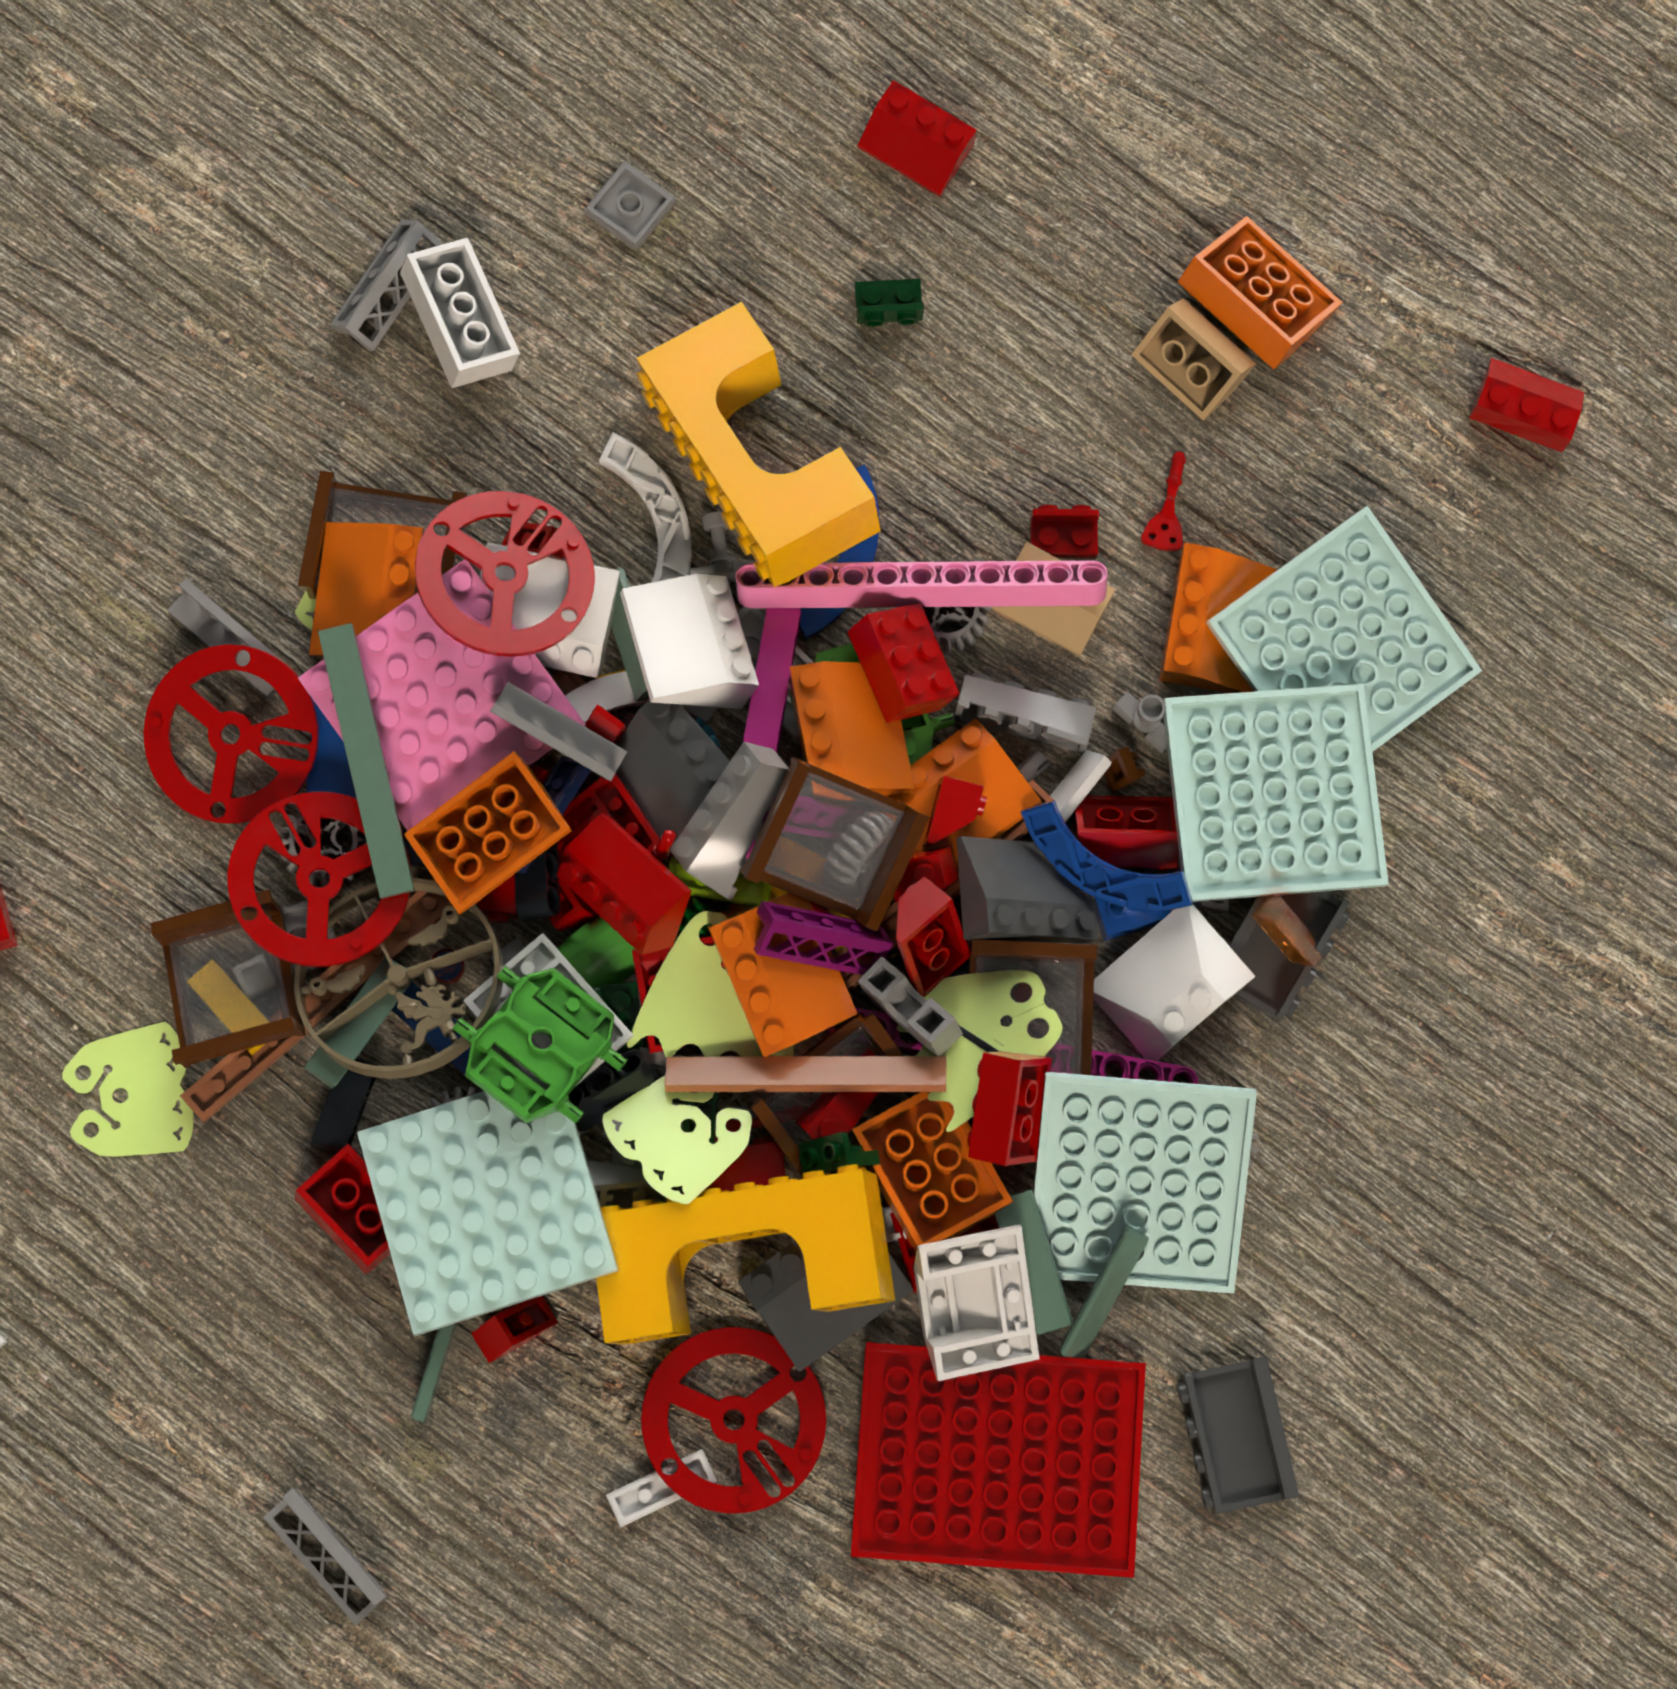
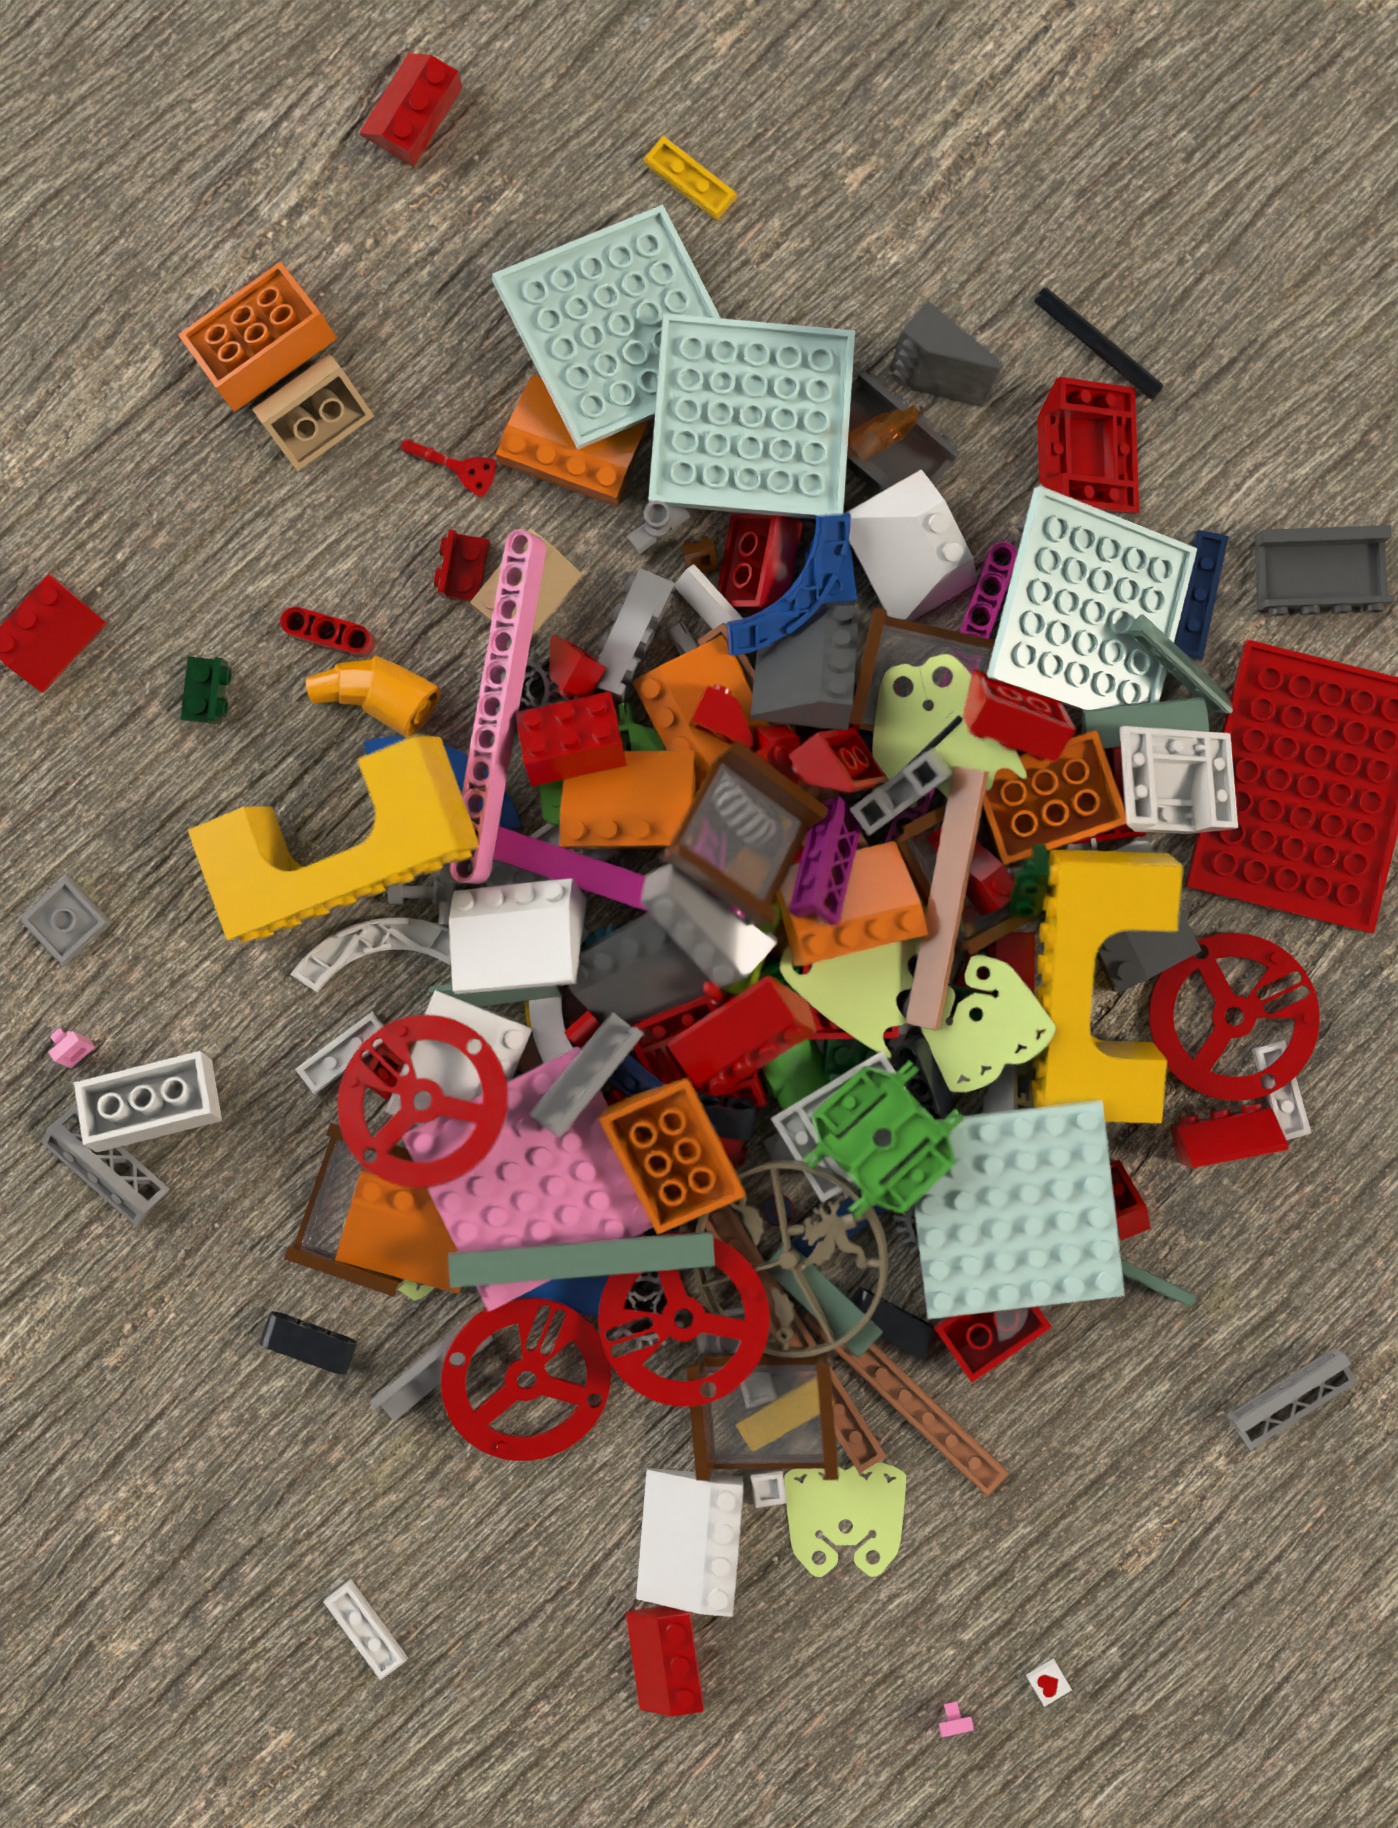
camera: 75 degrees left, 10 degrees up
none -> bright pink tile [48,1027,95,1069]
none -> black beam [259,1311,358,1375]
none -> red beam [280,606,375,658]
none -> white tile [295,1011,385,1095]
none -> light orange piece [306,655,441,738]
none -> red slope [549,634,606,700]
none -> white slope [636,1468,743,1617]
none -> yellow tile [643,135,737,222]
none -> white tile [750,1469,787,1508]
none -> nougat tile [800,1310,1009,1497]
none -> dark grey slope [889,300,1005,407]
none -> clear tile [995,1307,1028,1341]
none -> black axle [1034,287,1163,399]
none -> red slope [1037,376,1140,514]
none -> red slope [1170,1103,1289,1168]
none -> dark blue tile [1174,530,1229,661]

